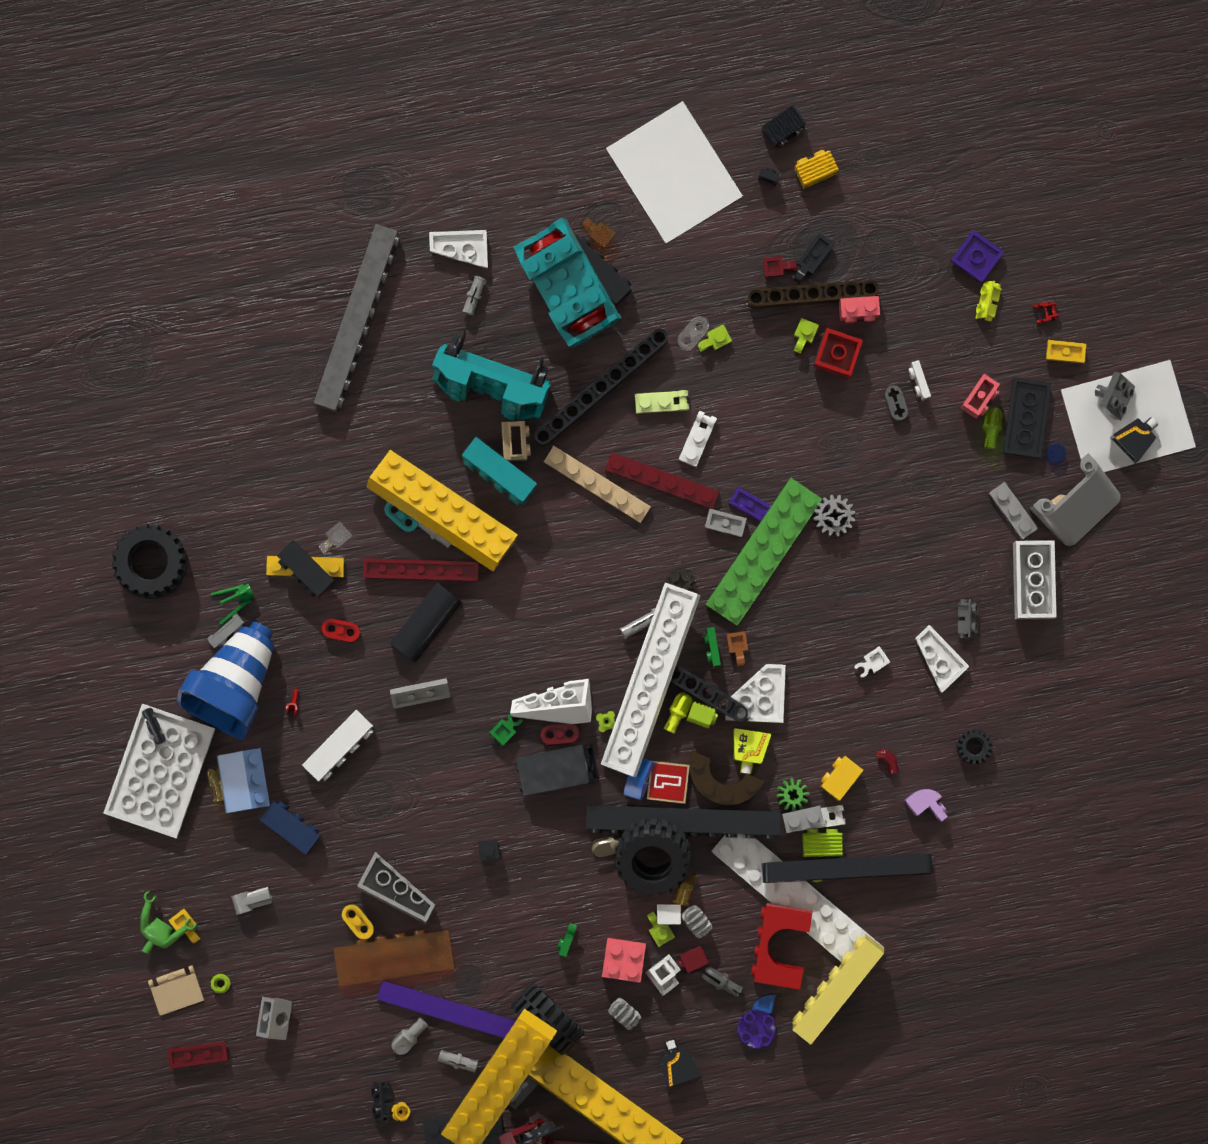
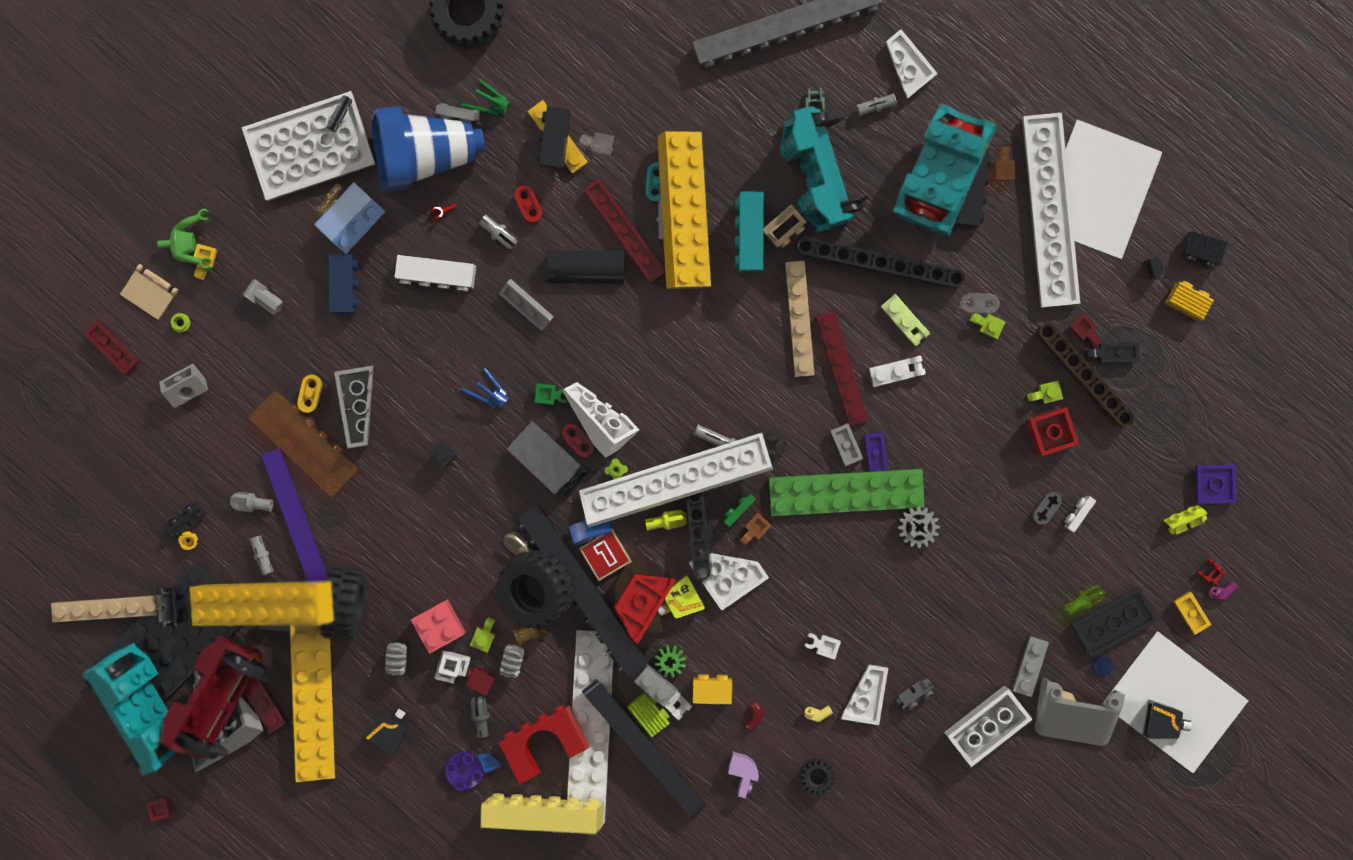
camera: 55 degrees right, 5 degrees up
green plate [557,923,577,957] -> none
white panel [657,904,681,924] -> none
lime brick [686,702,718,728] -> none
coral brick [839,296,880,323] -> none
coral brick [961,374,1000,418] -> none
dark grey plate [1095,371,1135,421] -> none
none -> blue plant [461,368,509,410]
none -> light grey arm [478,214,517,249]
none -> red wing [613,574,676,644]
none -> light yellow arm [804,705,833,722]
none -> sand green piece [805,88,825,113]
none -> white plate [1022,113,1080,308]
none -> magenta arm [1209,582,1238,600]

